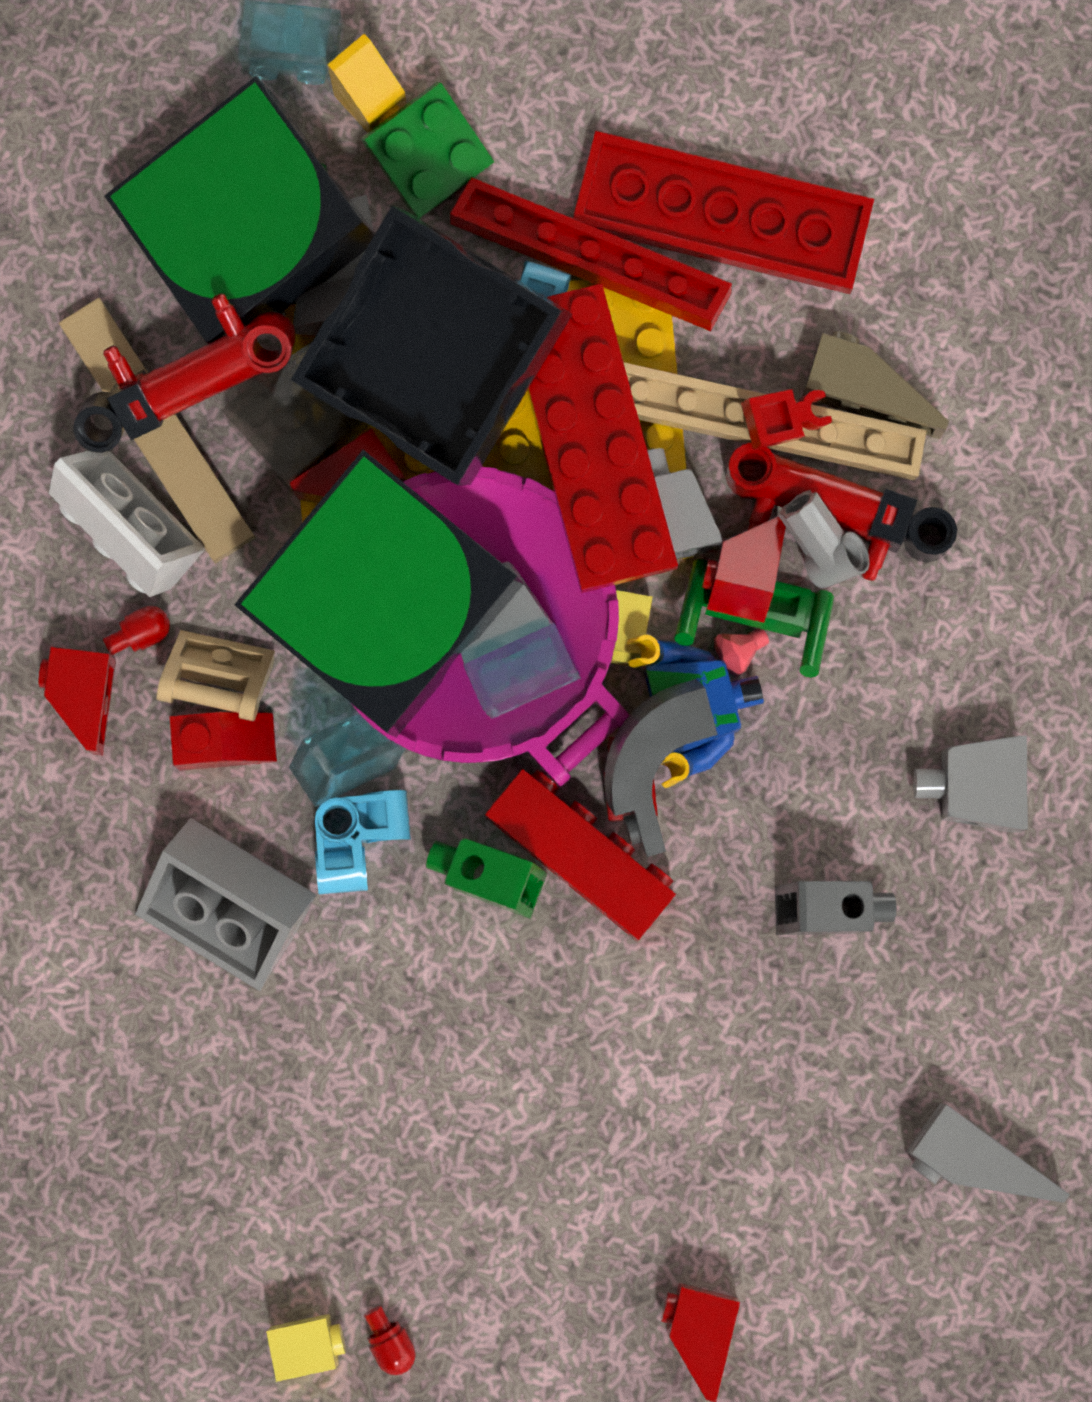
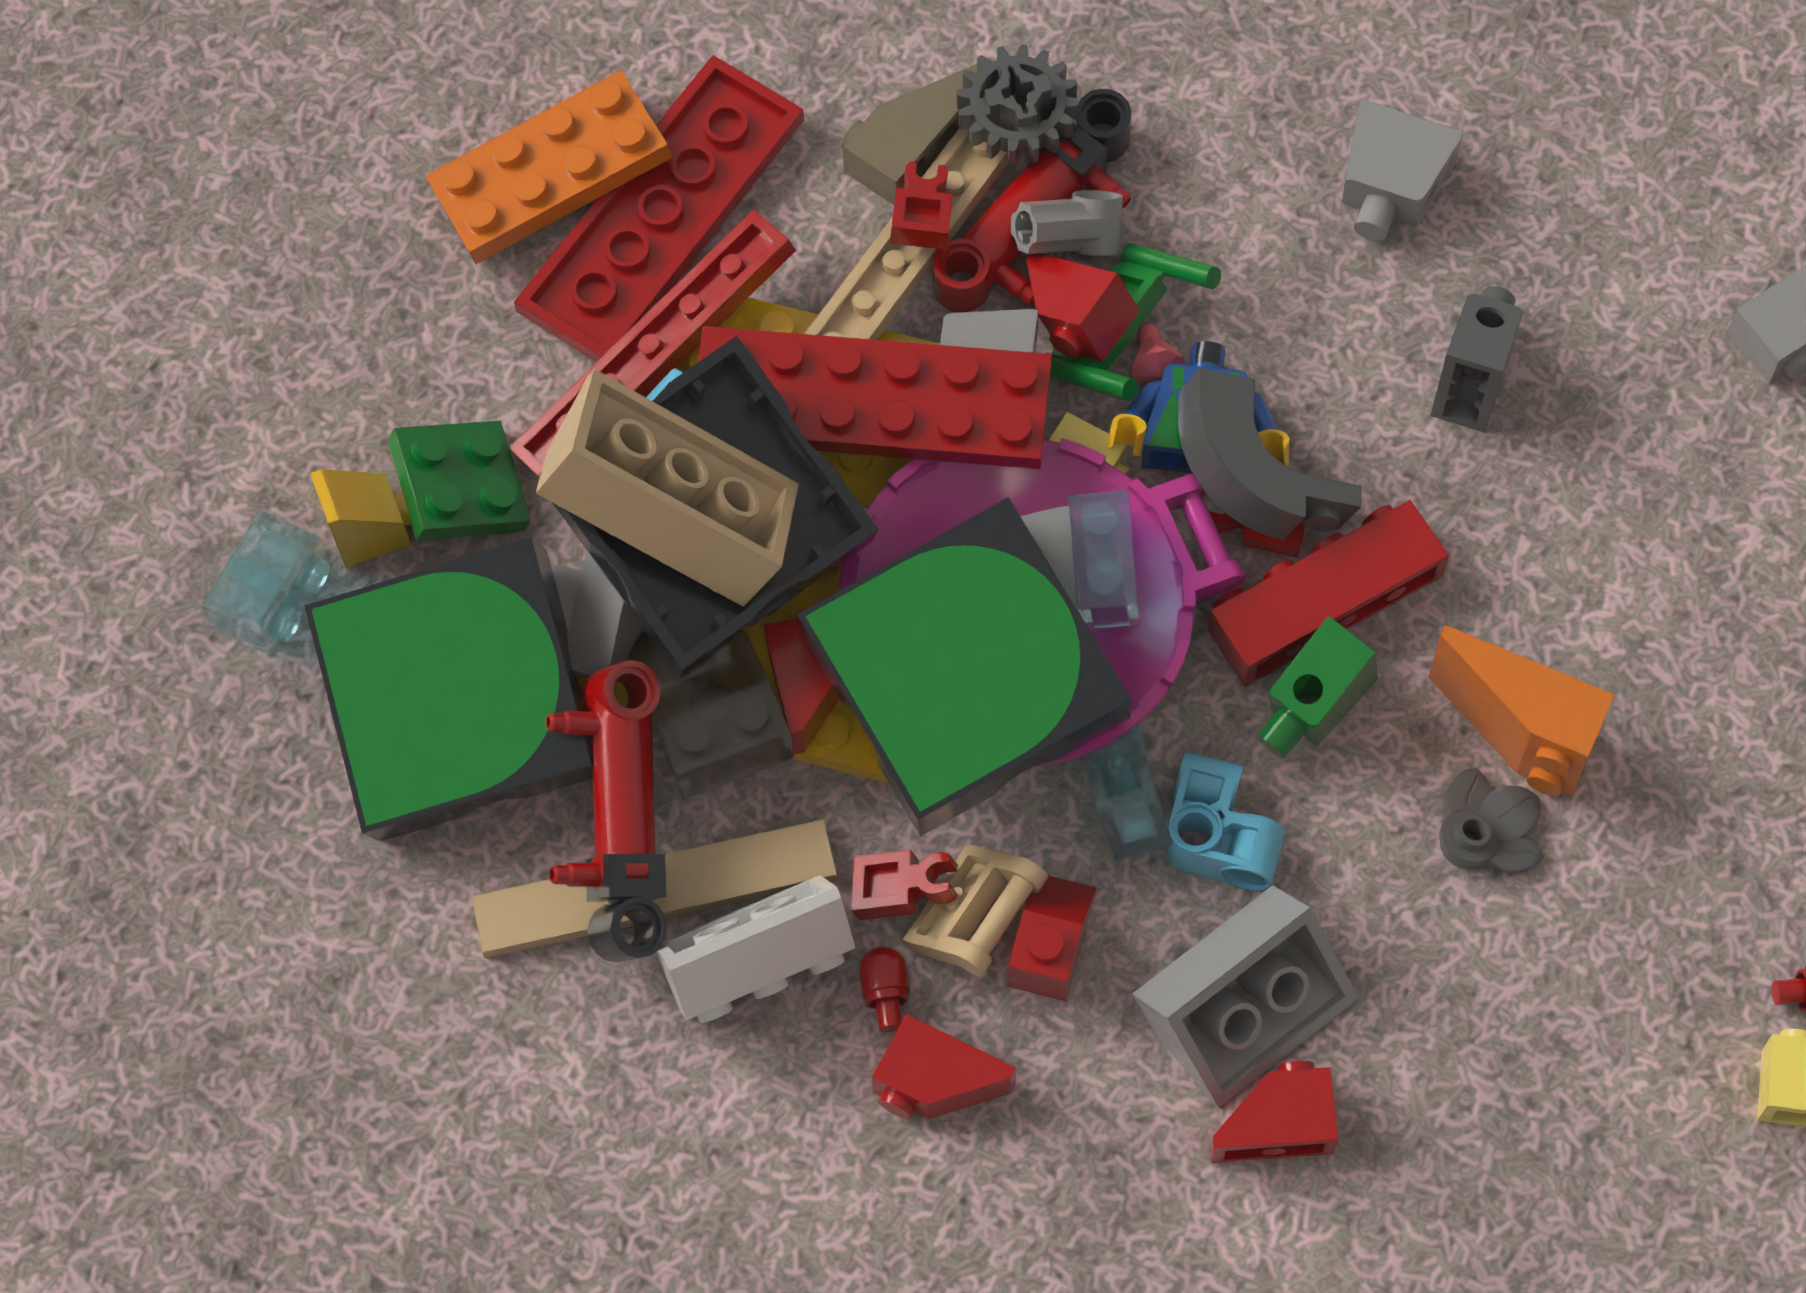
camera: 65 degrees left, 15 degrees down
none -> orange plate [425,70,673,265]
none -> tan slope [536,369,799,607]
none -> plate [851,849,958,921]
none -> dark grey gear [957,44,1079,164]
none -> red slope [1210,1061,1338,1163]
none -> orange slope [1429,625,1615,797]
none -> dark grey plate [1439,768,1544,873]

